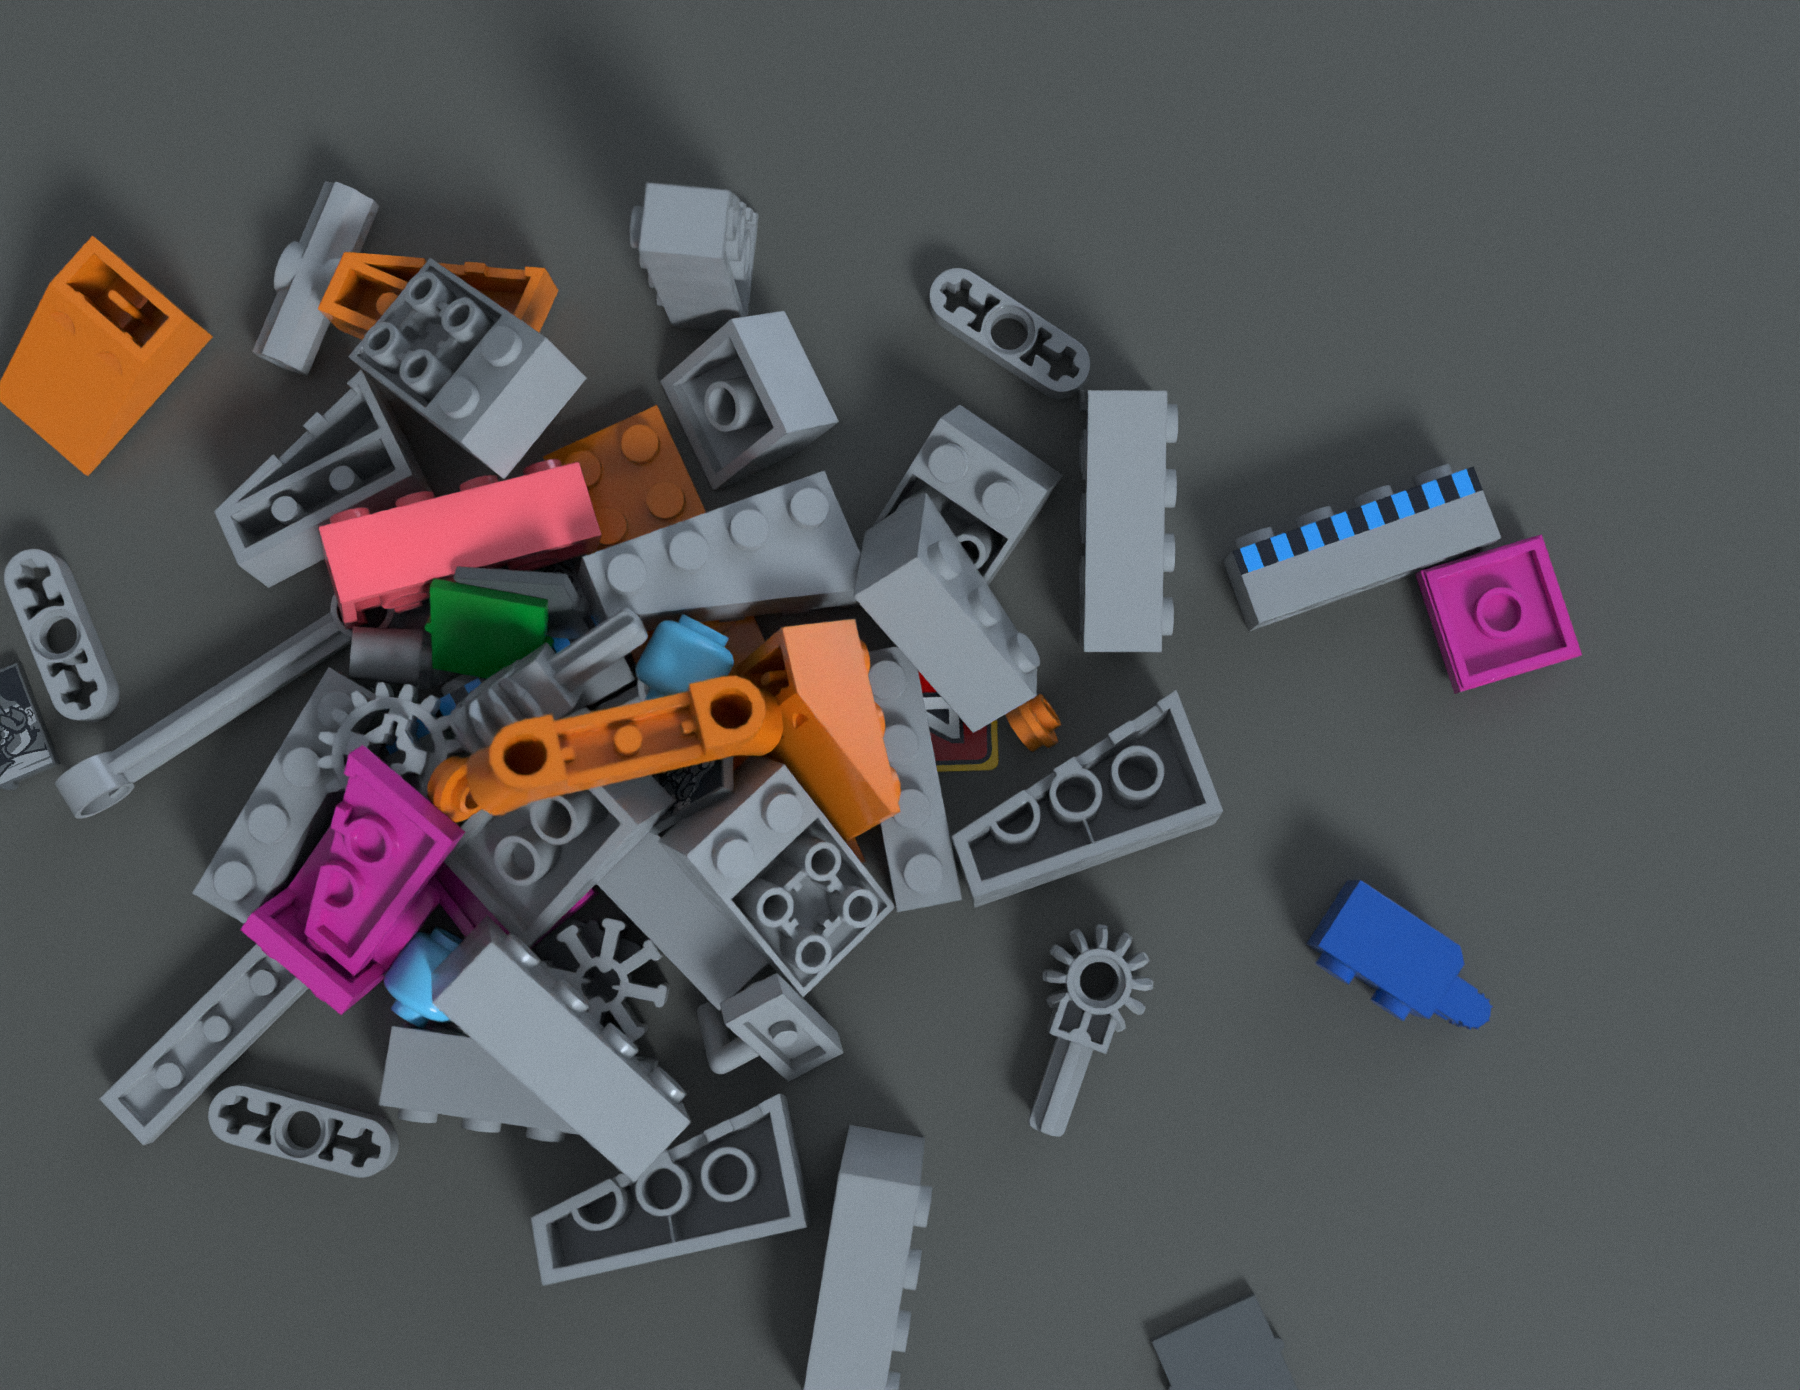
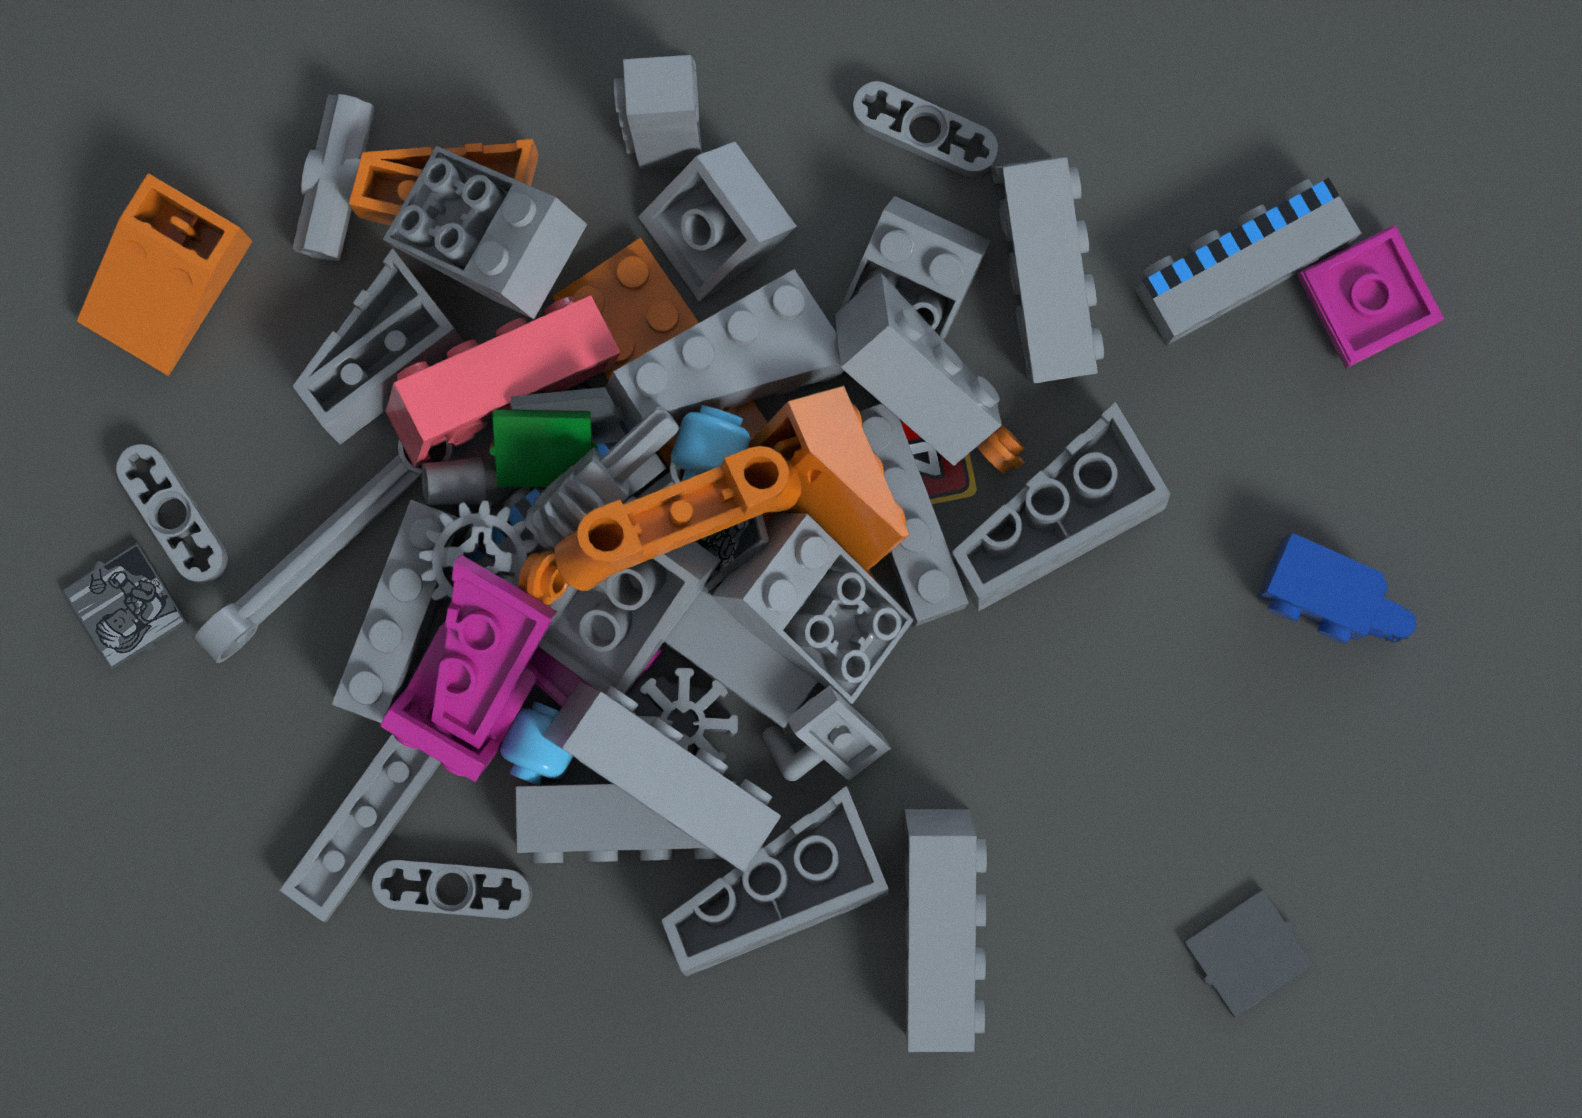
camera: 15 degrees left, 0 degrees up
light grey gear [1028,924,1153,1137] -> none

